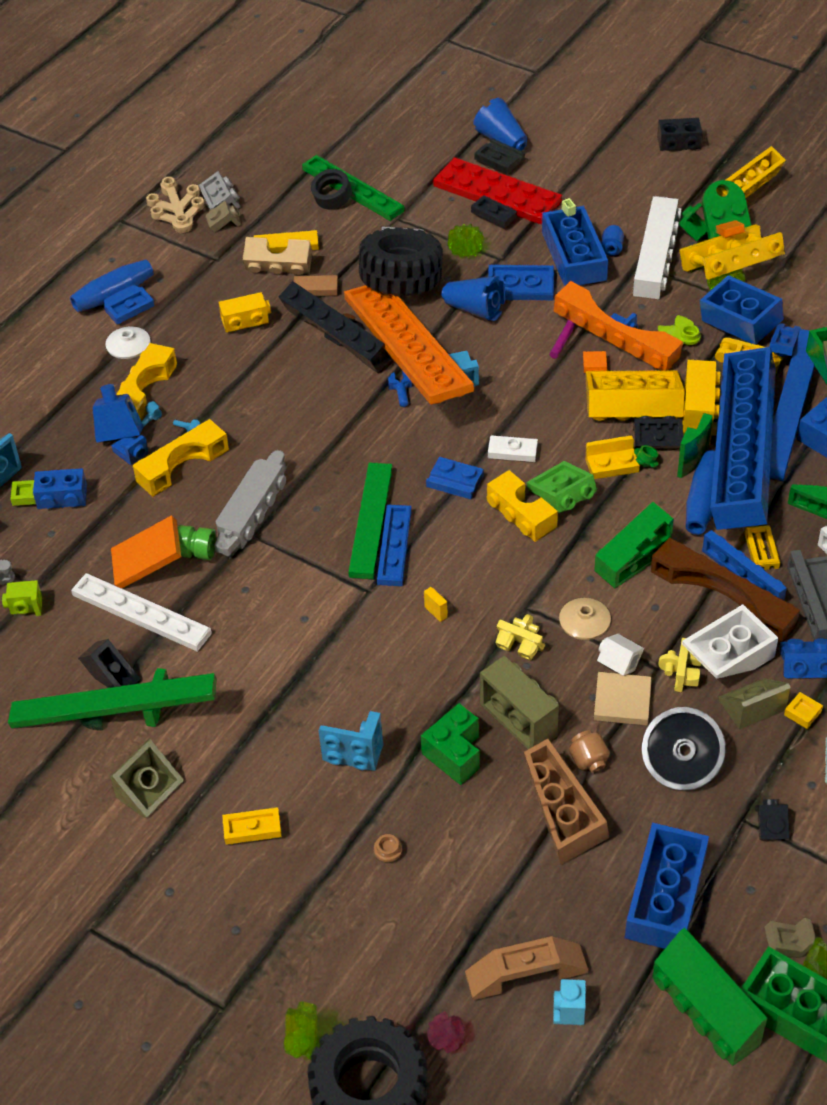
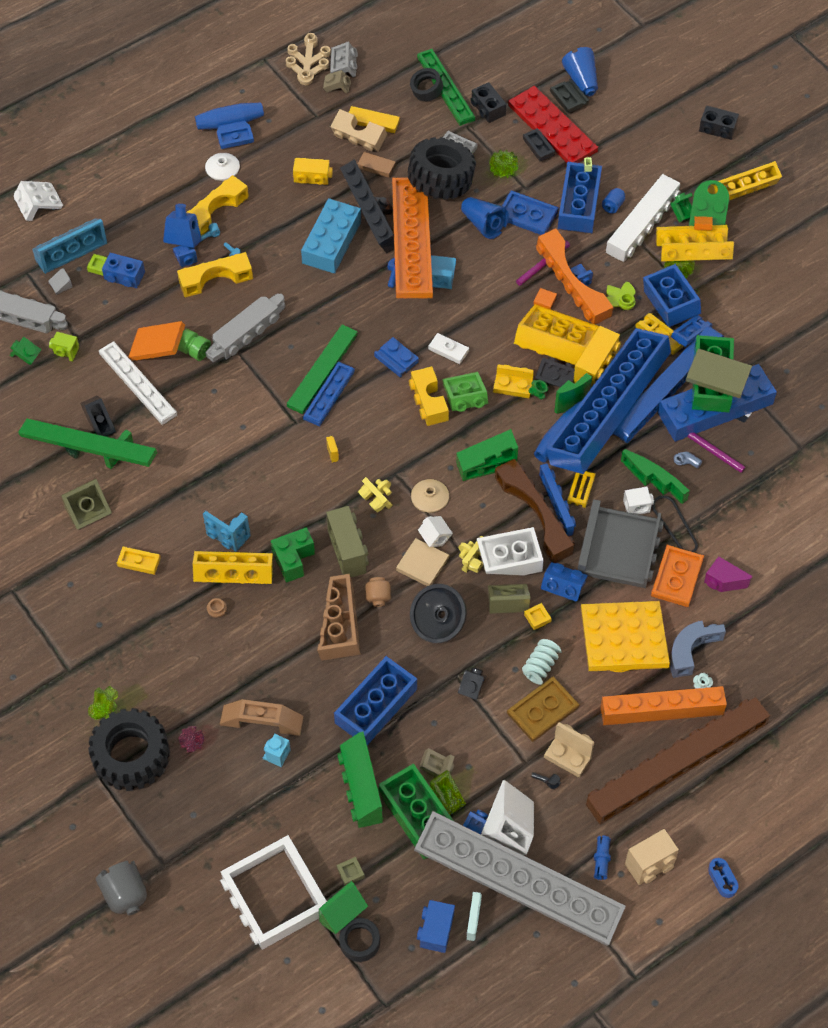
camera: 20 degrees right, 10 degrees up
none -> yellow brick [193,551,273,584]
none -> dark azure brick [301,198,361,274]
none -> black brick [470,82,507,123]

